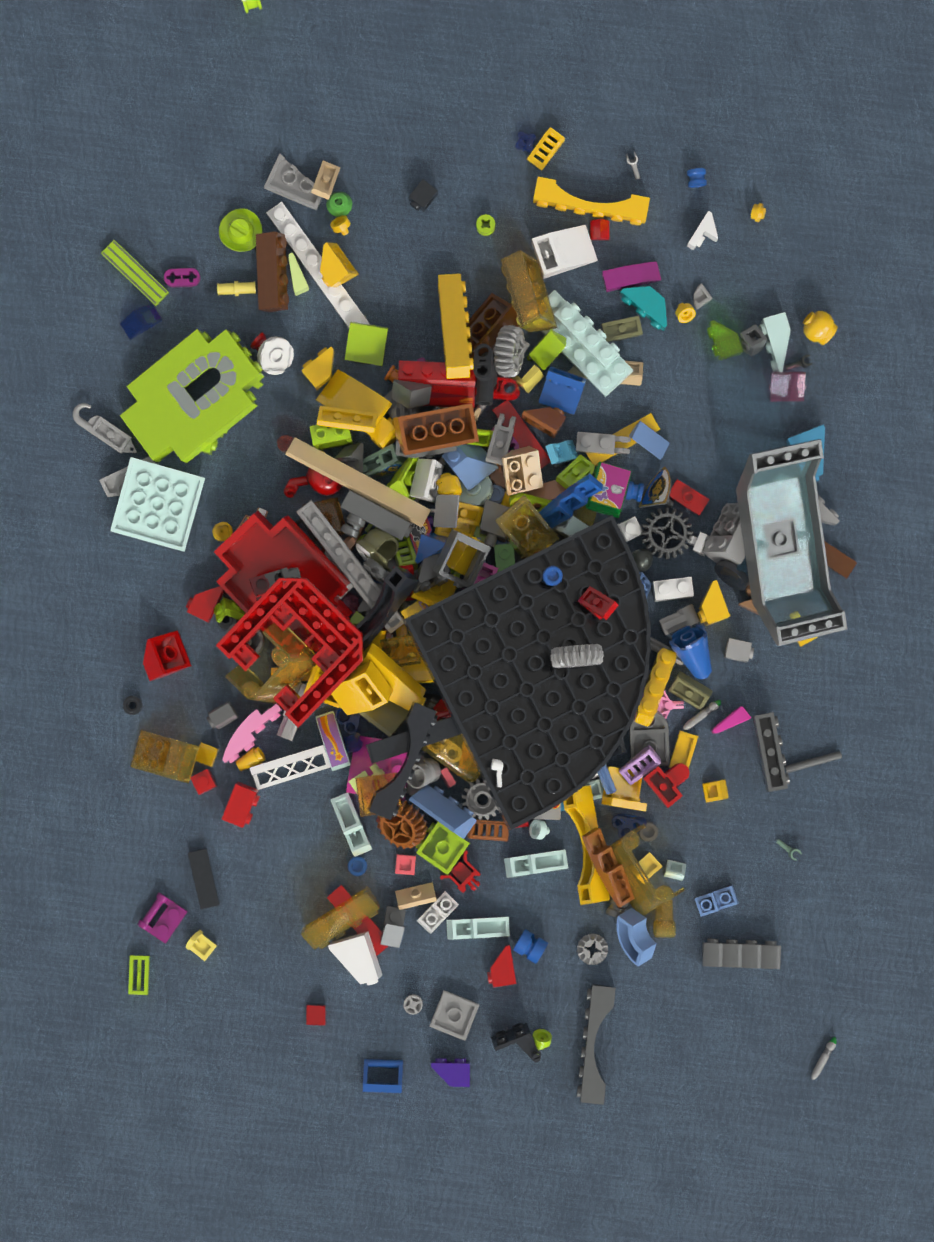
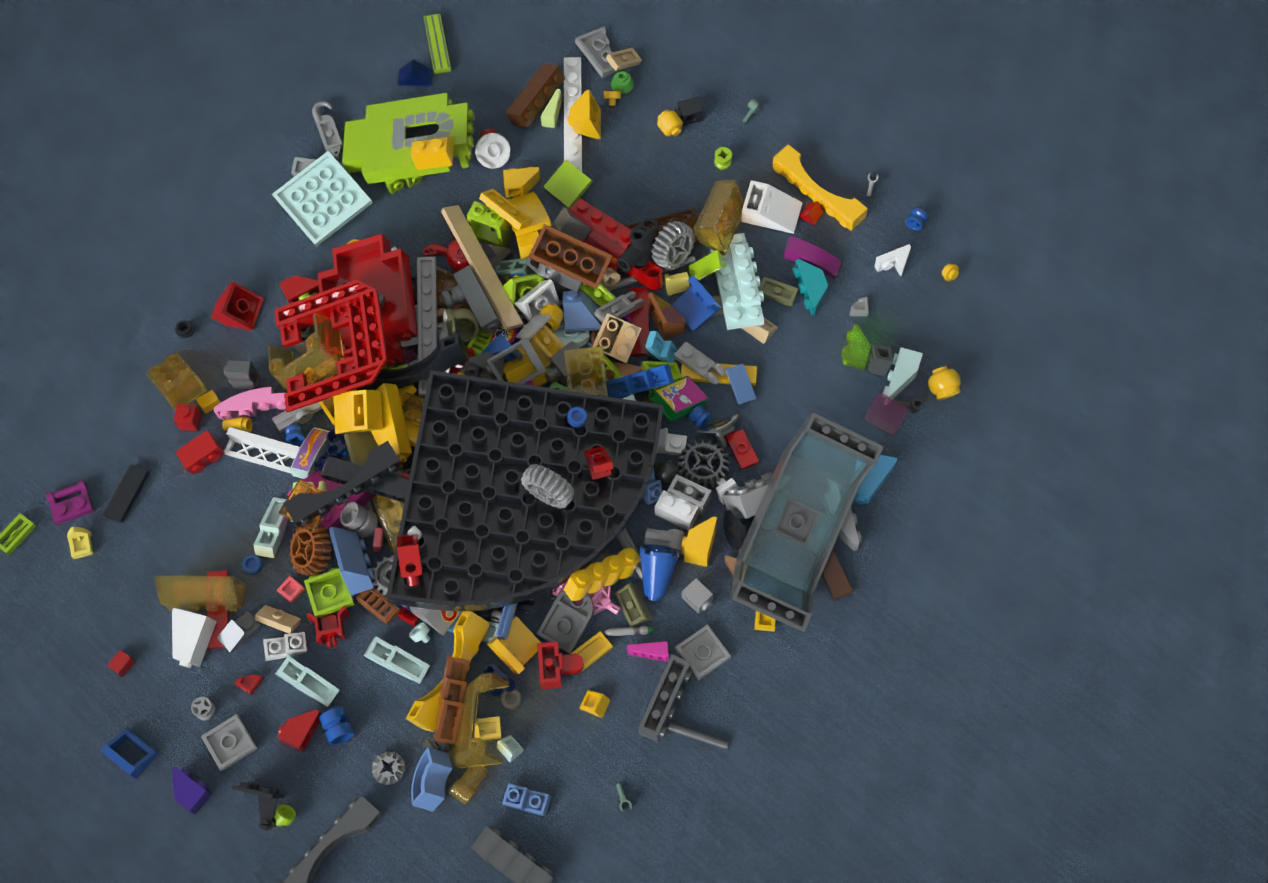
camera: 35 degrees right, 20 degrees down
magenta beam [164,268,201,287] -> none
light yellow pin [217,281,256,296] -> none
lime hat [219,208,262,252] -> none
yellow brick [438,274,474,379] -> none
clear blue plate [515,131,536,152] -> none
yellow slope [527,127,565,171] -> none
lavender slope [619,745,661,786] -> none
yellow tile [675,303,696,323] -> none
none -> red tile [234,674,264,696]
none -> blue wheel [285,424,305,447]
none -> red torso [397,534,422,586]
none -> yellow slope [411,136,454,170]
none -> yellow head [657,110,683,137]
none -> light grey brick [668,474,712,515]
none -> light grey tile [675,624,731,681]
none -> sand green hand [742,99,759,123]

